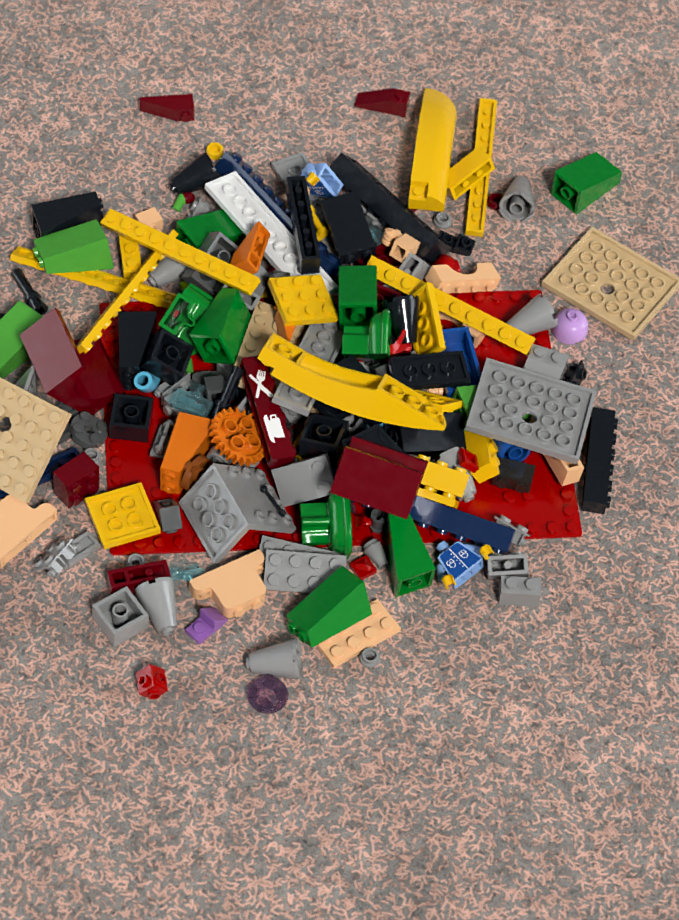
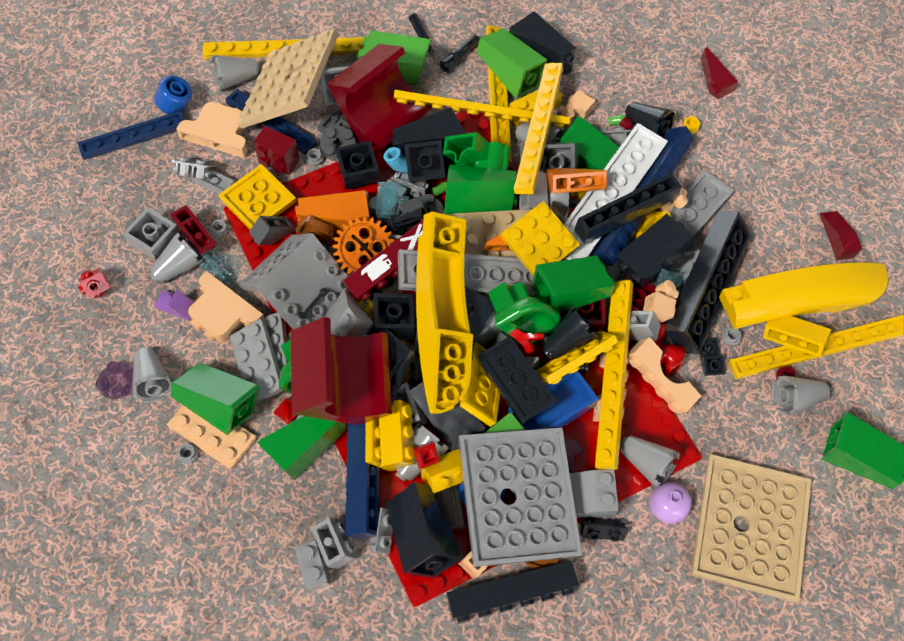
camera: 70 degrees right, 10 degrees up
light blue torso [299,163,343,199] -> none
torso [436,541,494,590] -> none
none -> black slope [386,482,464,578]

